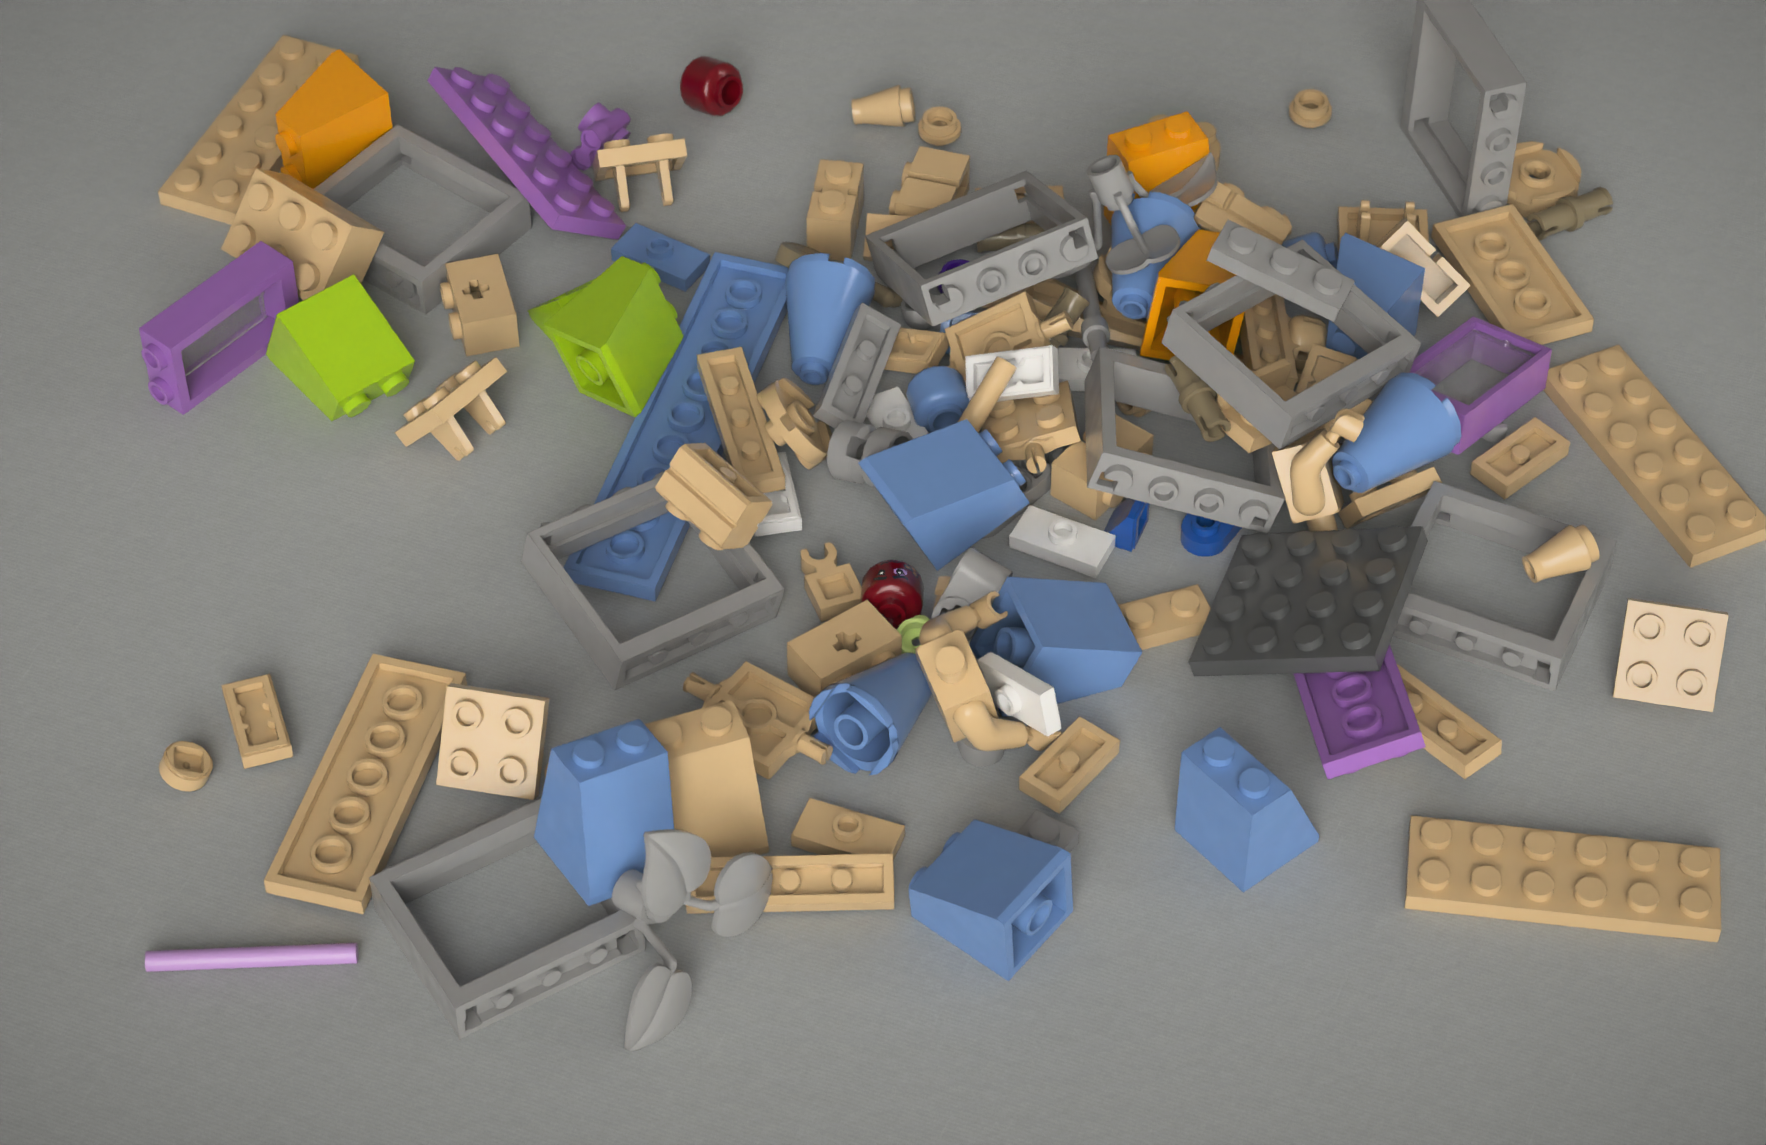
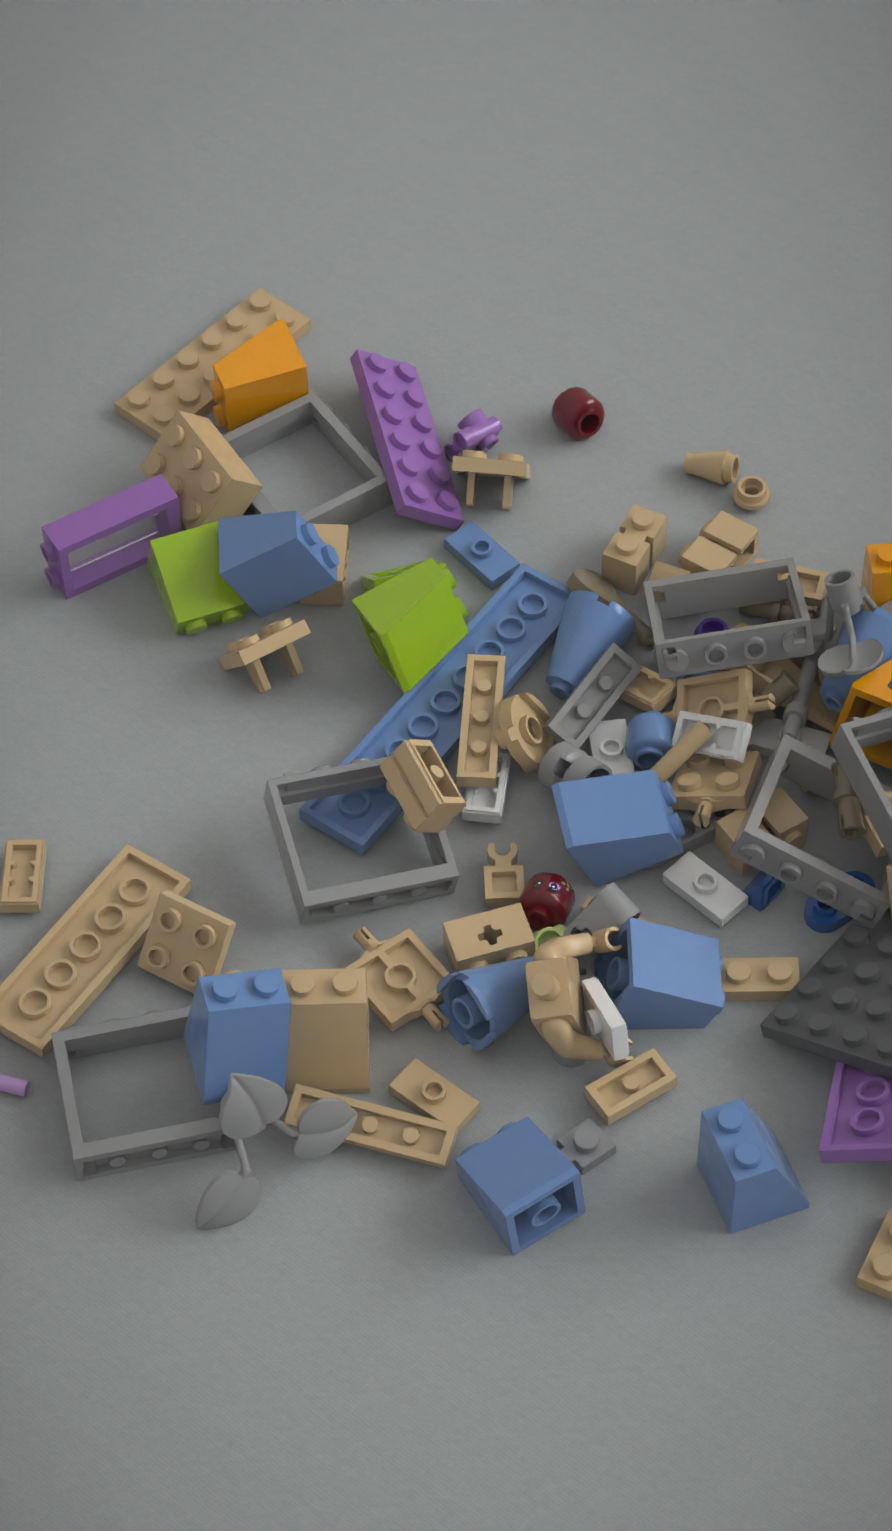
camera: 20 degrees right, 5 degrees up
none -> medium blue slope [218,511,339,618]

